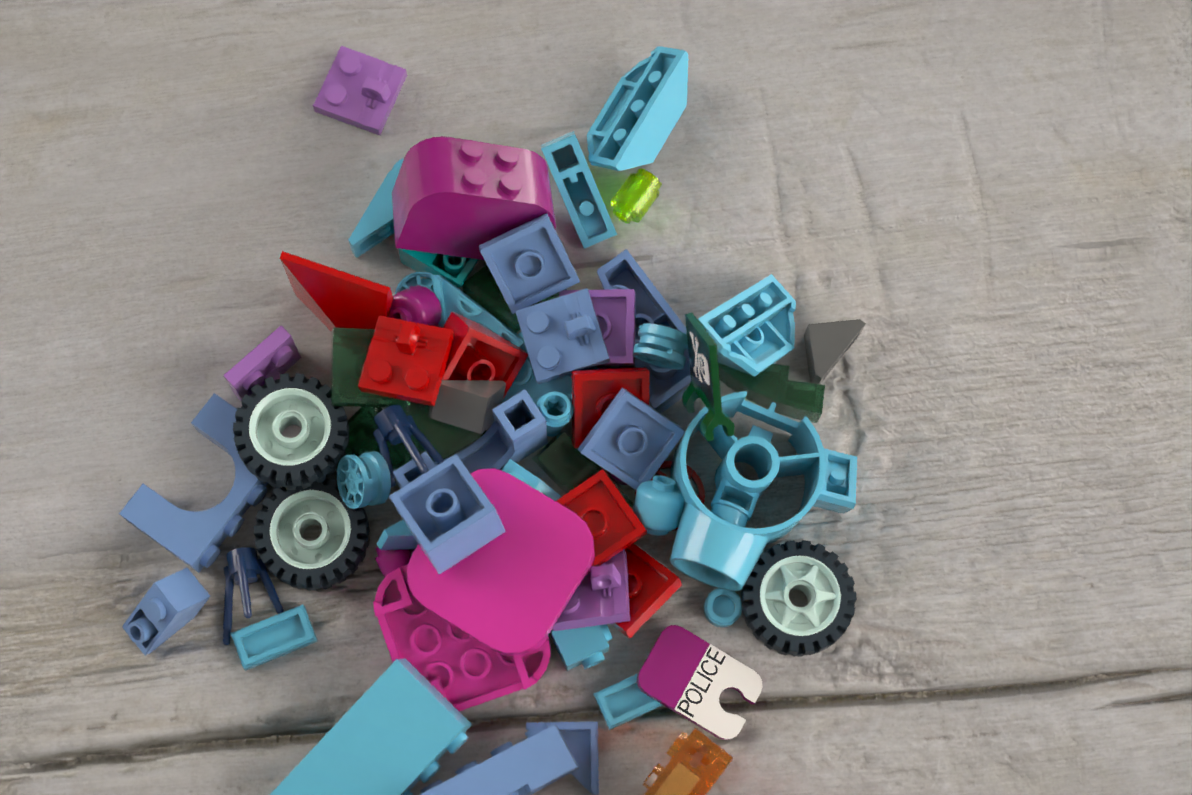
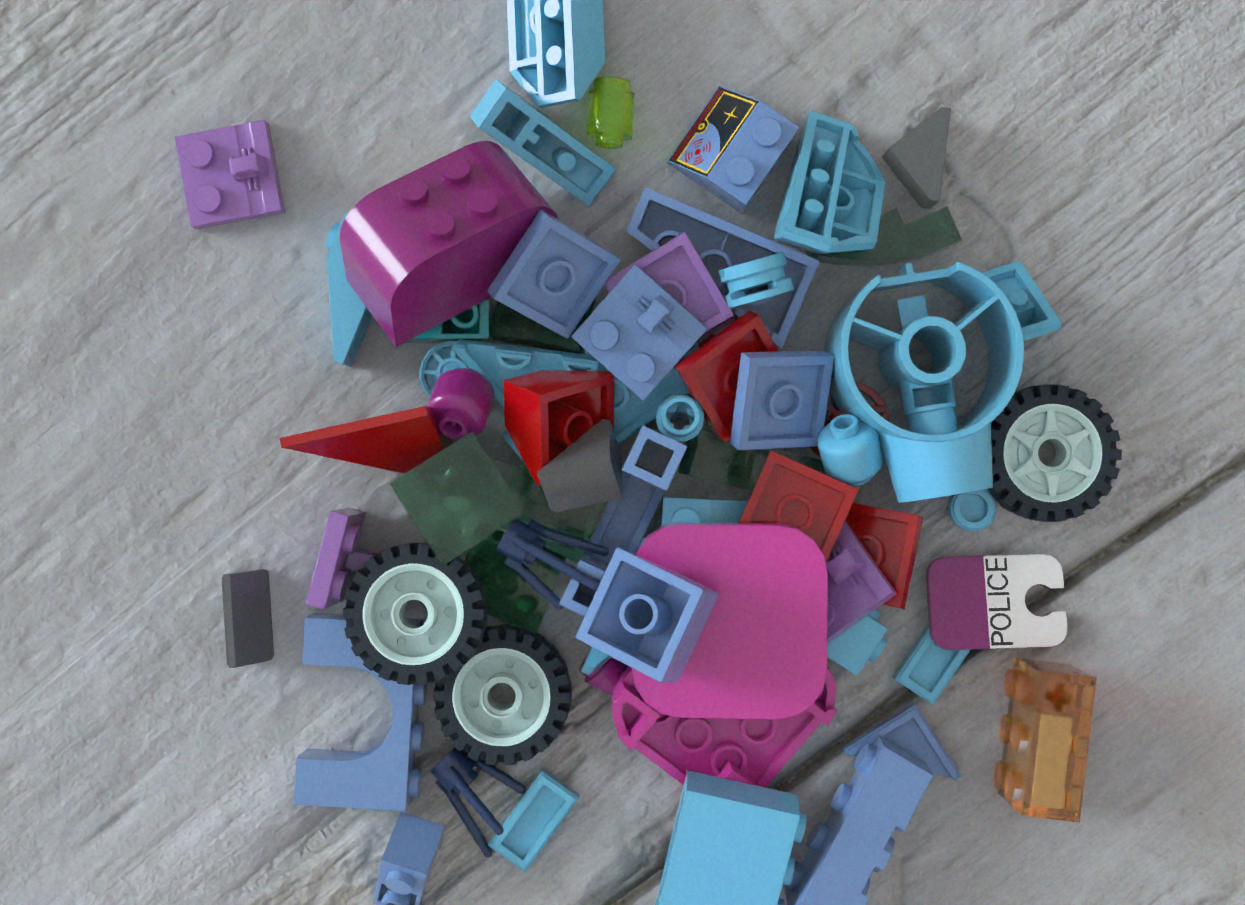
camera: 30 degrees left, 15 degrees up
medium azure wheel [337,451,391,509] -> none
red hinge [358,315,455,406] -> none
dark green flag [682,313,735,441] -> none
none -> dark grey slope [221,569,274,668]
none -> medium blue slope [667,86,799,214]

